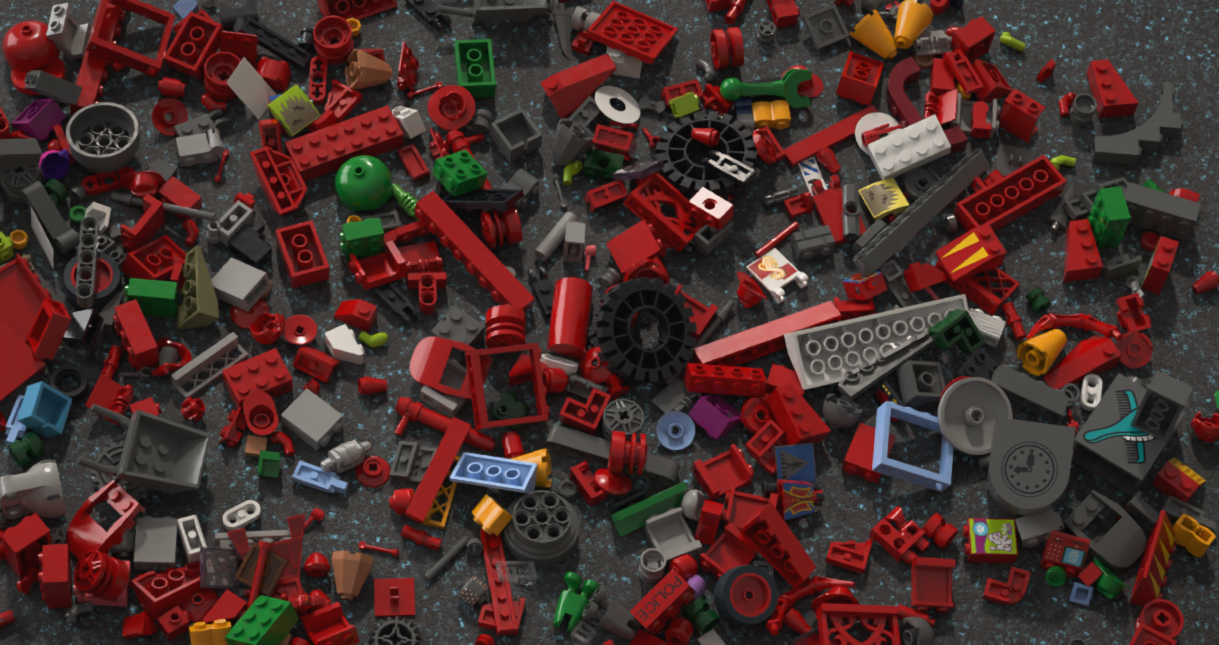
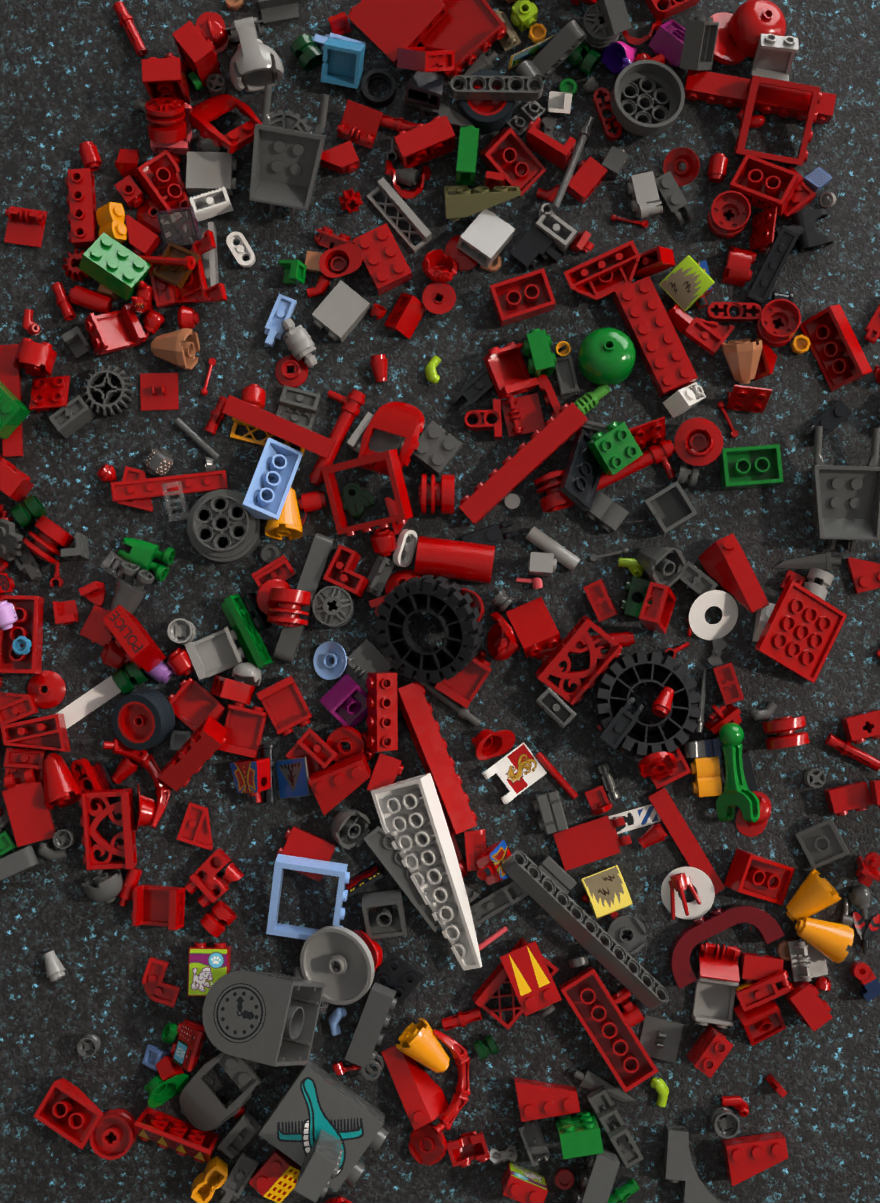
camera: 100 degrees right, 25 degrees up
red piece [119,171,164,198] -> none
red arm [201,93,226,111] -> none
white sticker [226,57,276,120] -> none
red hand [304,508,325,530] -> none
white slope [325,324,365,365] -> none
red slope [334,299,377,333] -> none
red tile [396,144,430,182] -> none
light orange brick [472,494,513,536] -> none
tile [612,160,665,181] -> none
lime brick [669,92,700,118] -> none
brick [689,187,733,231] -> none
dark grey piece [841,184,860,241] -> none
white brick [867,115,951,180] -> none
red slope [902,262,949,293] -> none
dark green brick [928,309,985,353] -> none
white brick [969,308,1006,348] -> none
red leg [970,101,991,138] -> none
lime arm [1000,32,1025,52] -> none
white plate [1080,374,1102,411] -> none

